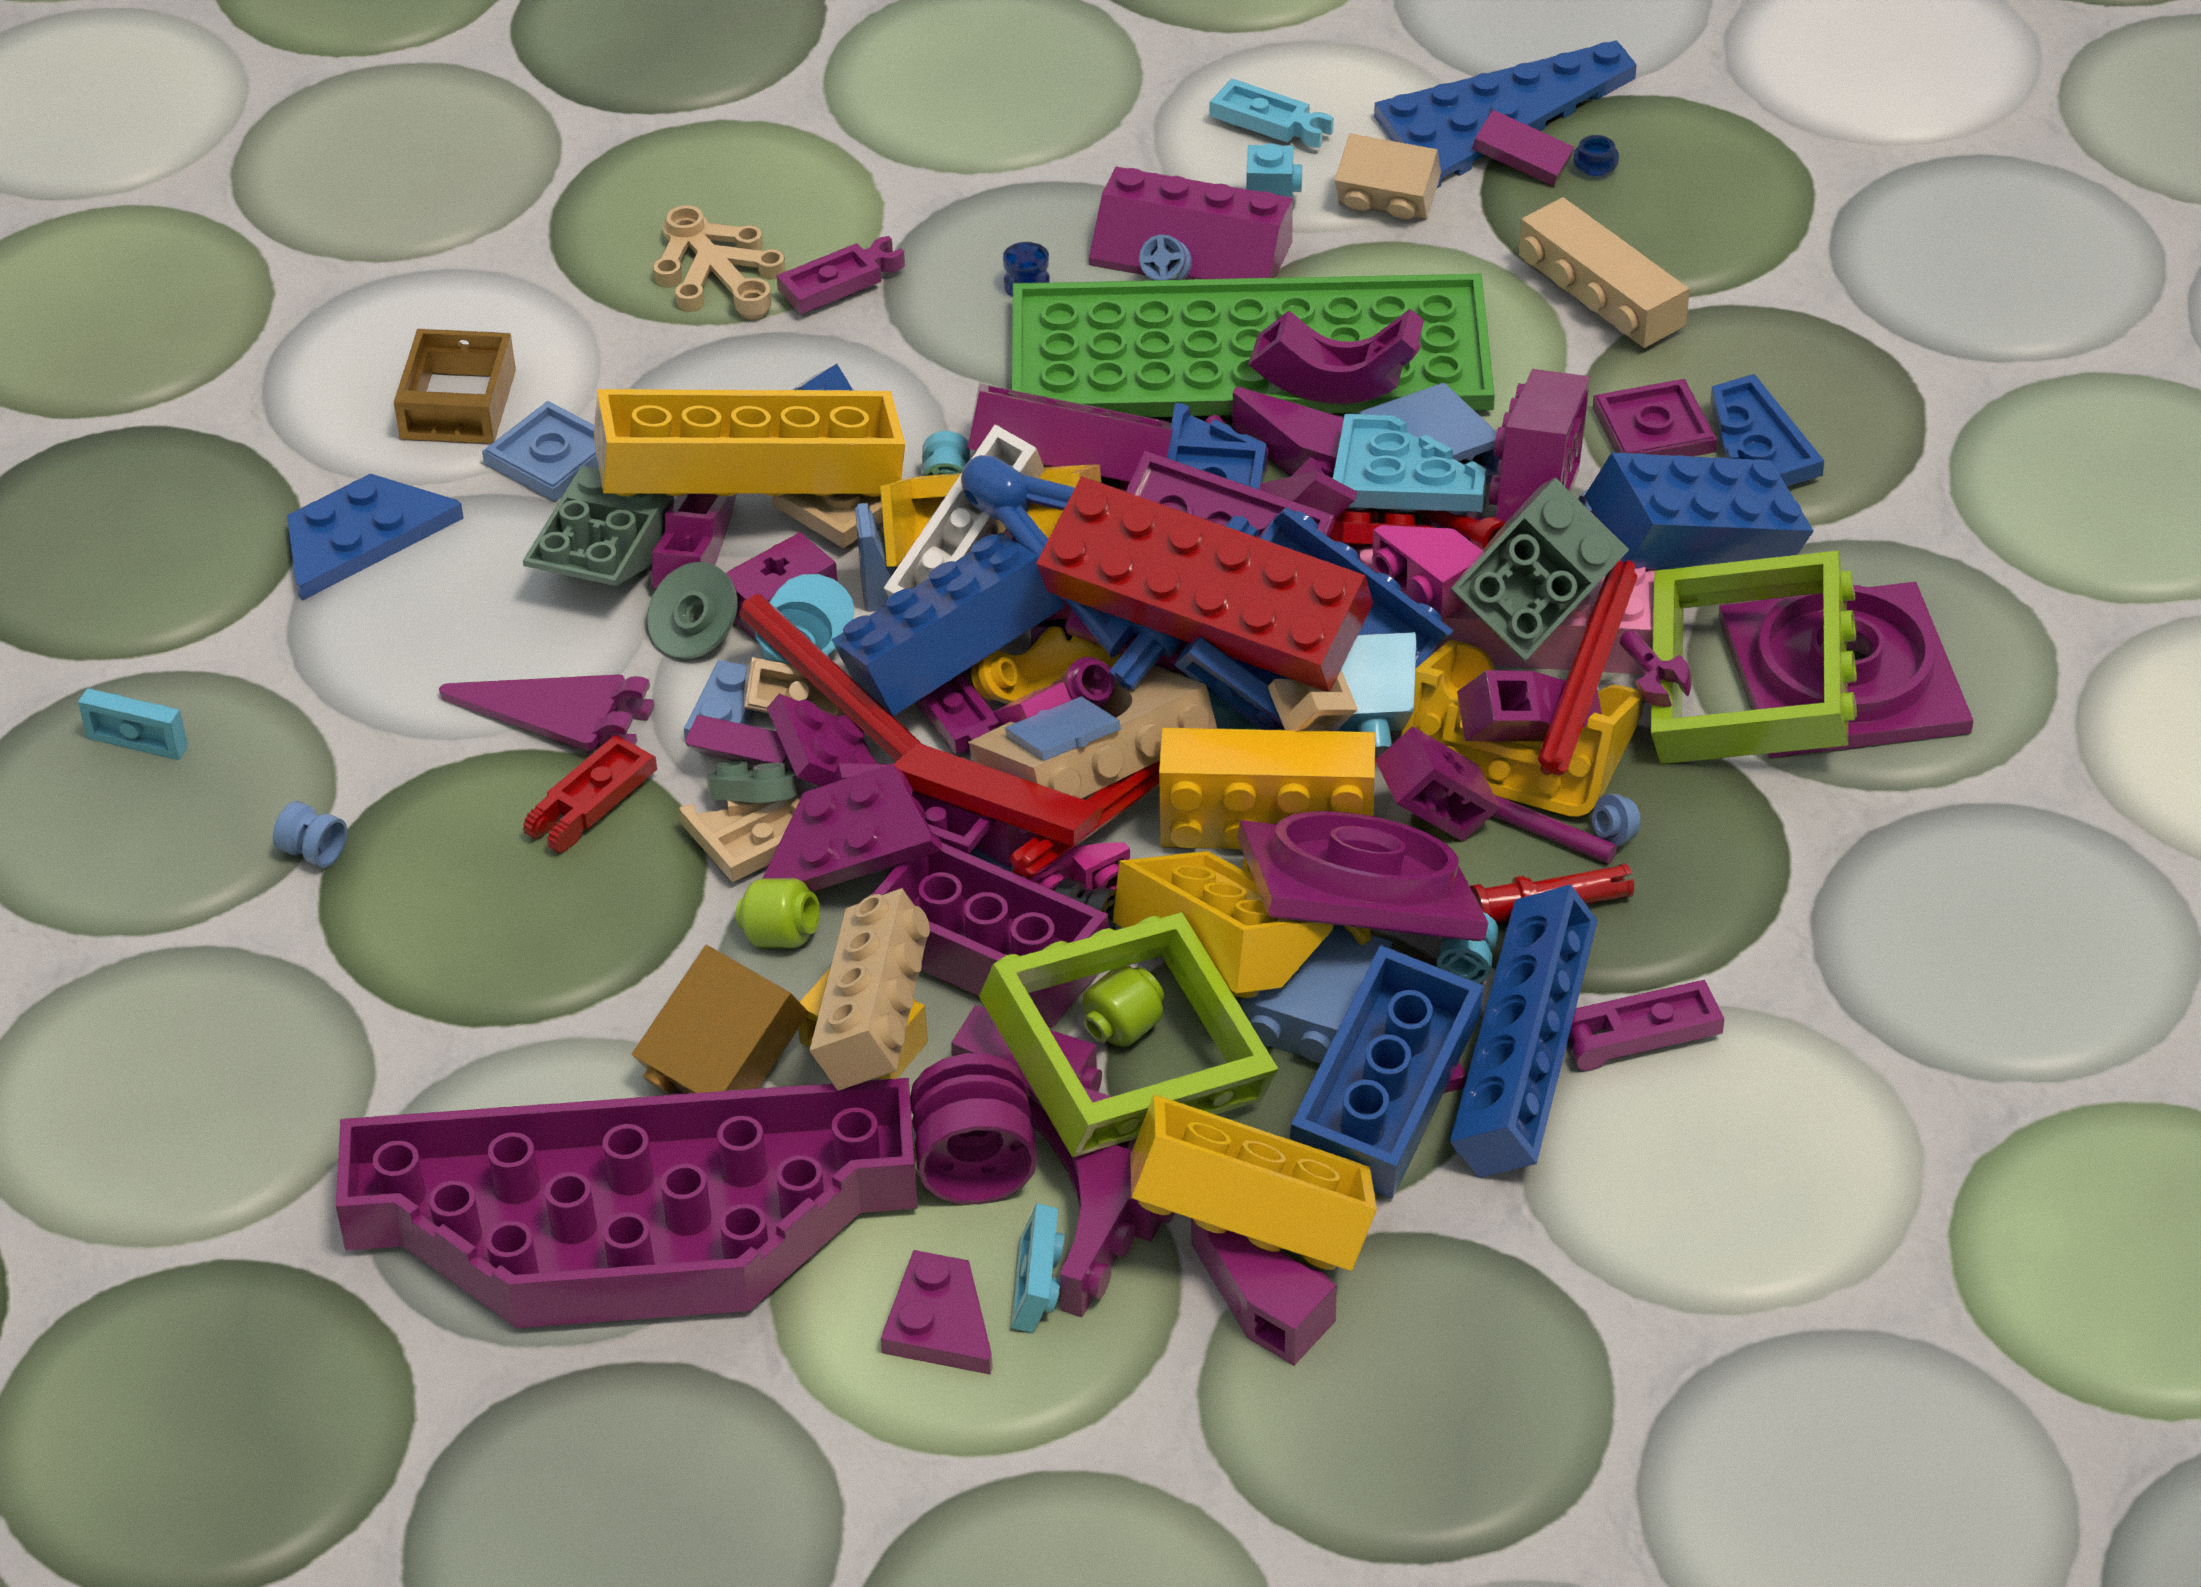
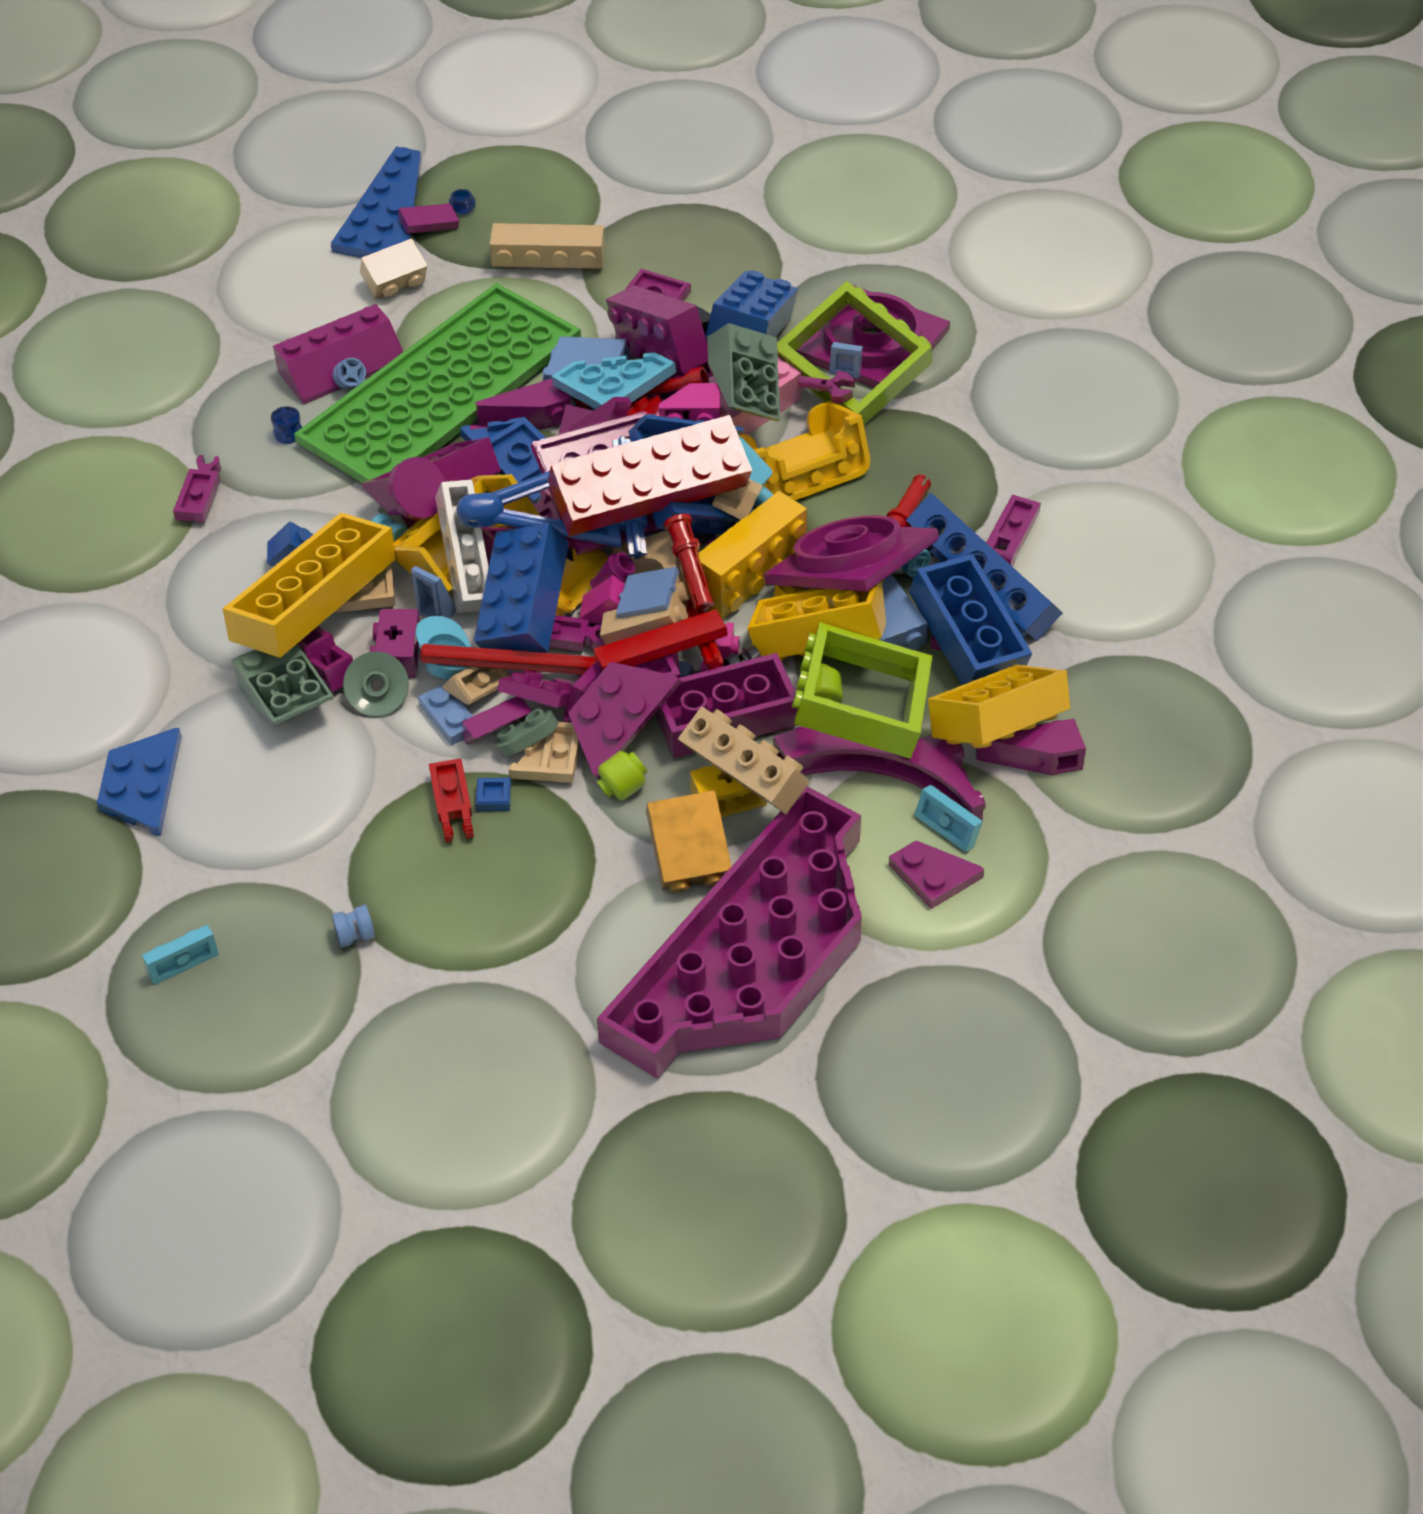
camera: 50 degrees left, 5 degrees up
pearl gold window [394,329,516,444] -> none
magenta flag [439,674,655,751] -> none
medium blue tile [482,401,599,502] -> none
tan plant [653,205,785,320] -> none
magenta wheel [910,1053,1038,1204] -> none
medium azure plate [1210,78,1334,148] -> none
medium azure brick [1246,144,1302,198] -> none
magenta arch [1248,309,1424,404] -> none
magenta brick [1375,726,1500,842] -> none
magenta slope [1457,670,1602,742] -> none
magenta bar [1492,795,1617,864] -> none
red axle [1537,560,1638,776] -> none
medium blue plate [1592,794,1640,846] -> none
blue wing [1710,374,1825,486] -> none
none -> magenta tile [388,457,445,520]
none -> blue tile [476,778,512,812]
none -> red pin [664,514,714,611]
none -> medium blue tile [829,342,863,378]

